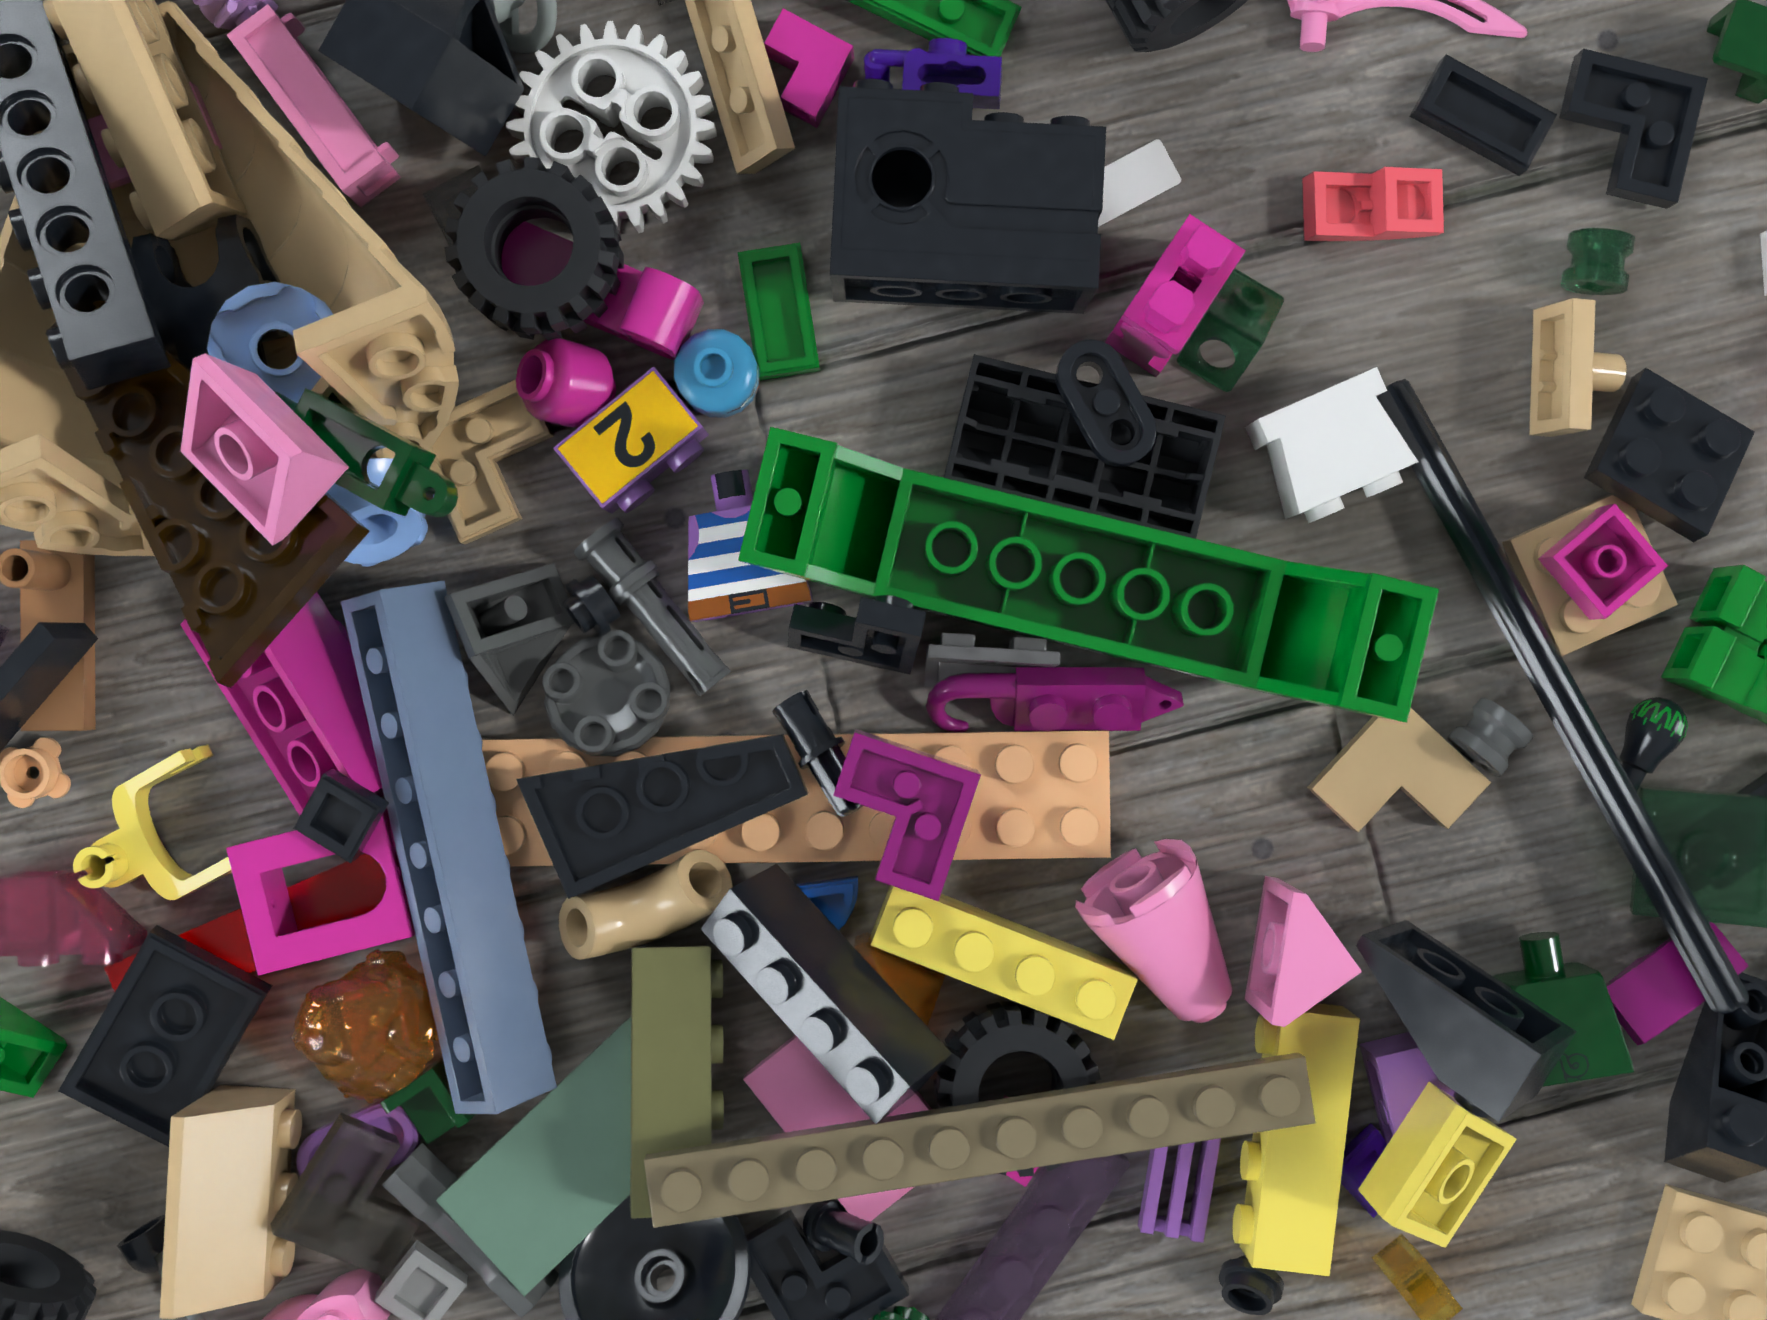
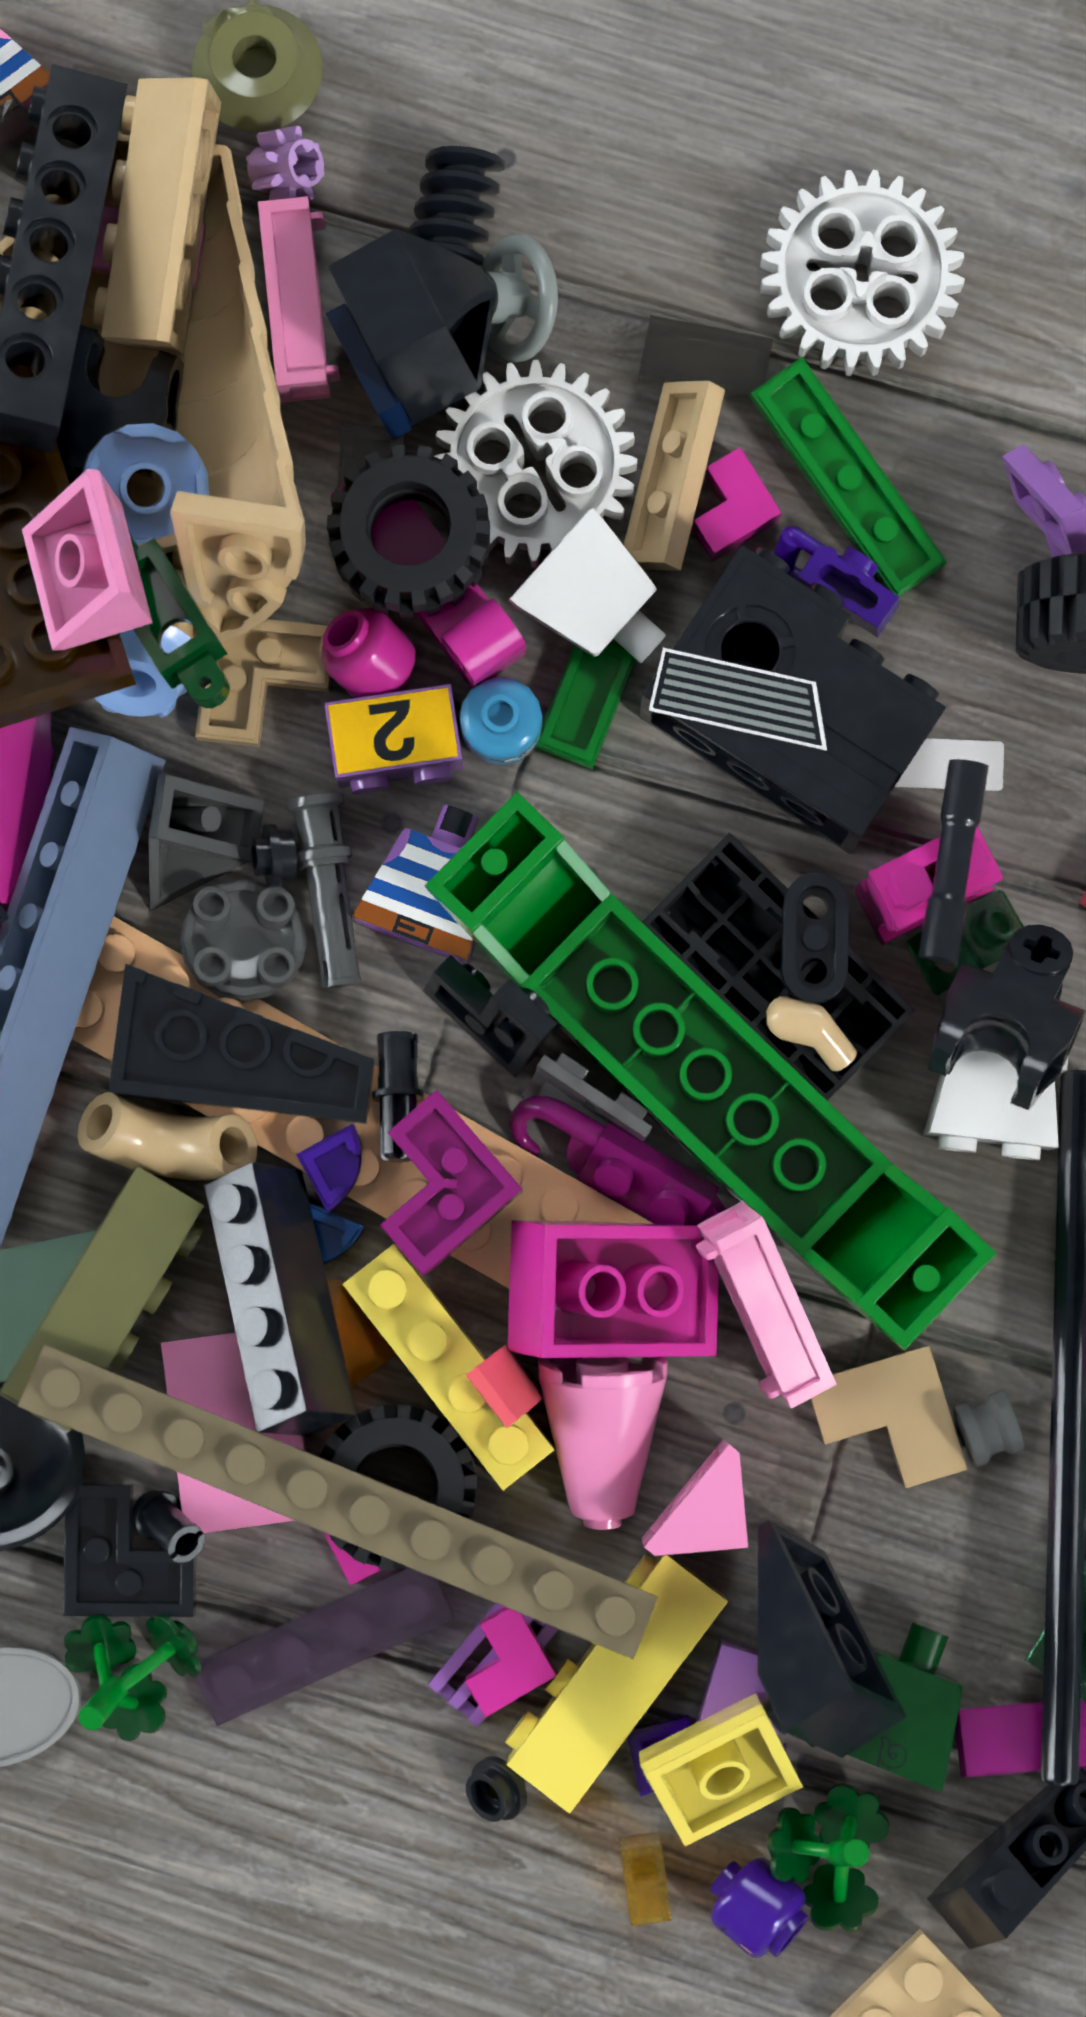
camera: 35 degrees right, 5 degrees down
none -> dark purple tile [296,1123,362,1212]
none -> dark blue tile [325,303,413,440]
none -> dark pink piece [465,1607,556,1718]
none -> coral slope [466,1344,543,1428]
none -> dark pink slope [507,1220,719,1358]
none -> white torso [508,507,666,663]
none -> sticker [649,648,827,751]
none -> bright pink container [696,1202,837,1409]
none -> dark purple head [709,1857,809,1958]
none -> tan arm [766,996,857,1071]
none -> dark green plant [767,1783,889,1932]
none -> black piece [918,759,989,963]
none -> black piece [928,924,1086,1110]

